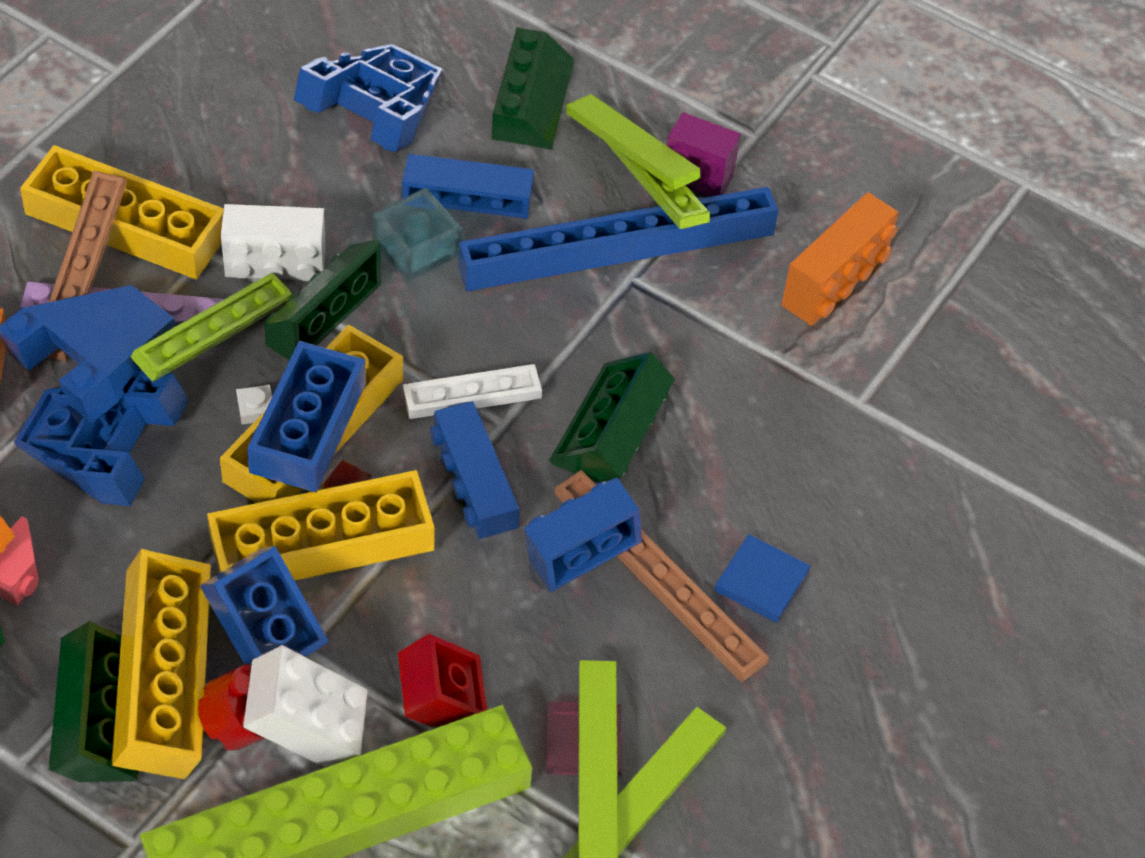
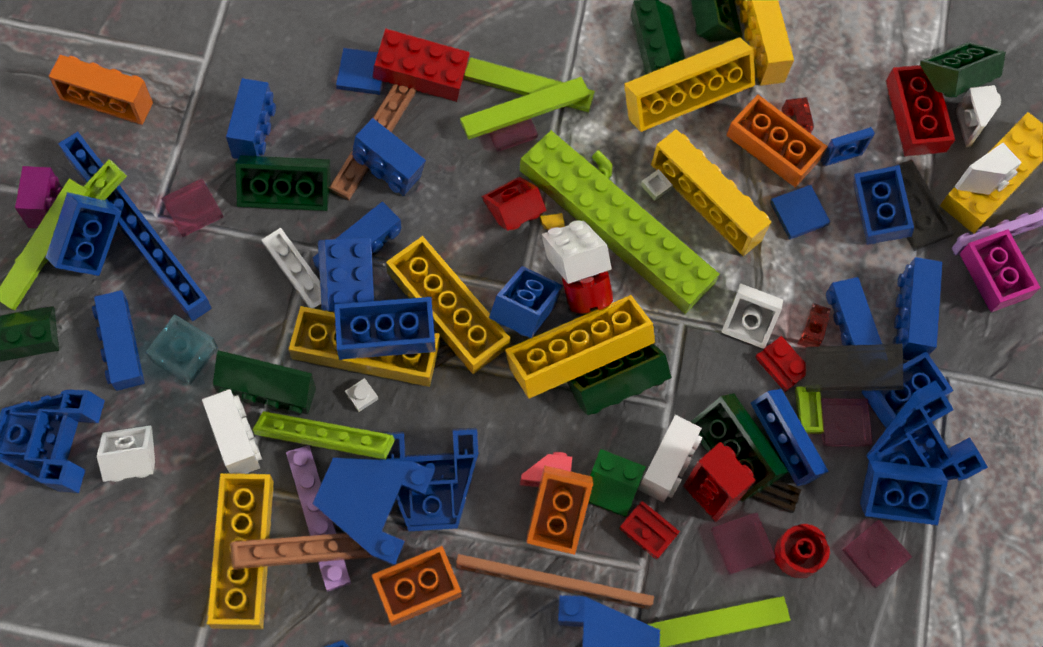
camera: 115 degrees left, 15 degrees up
none -> blue brick [46,192,122,276]
none -> white slope [97,425,155,482]
none -> clear pink tile [161,178,224,237]
none -> blue brick [226,78,276,159]
none -> blue brick [318,238,374,311]
none -> red brick [373,28,470,102]
none -> yellow tile [540,213,565,230]
none -> lime arm [592,150,613,179]

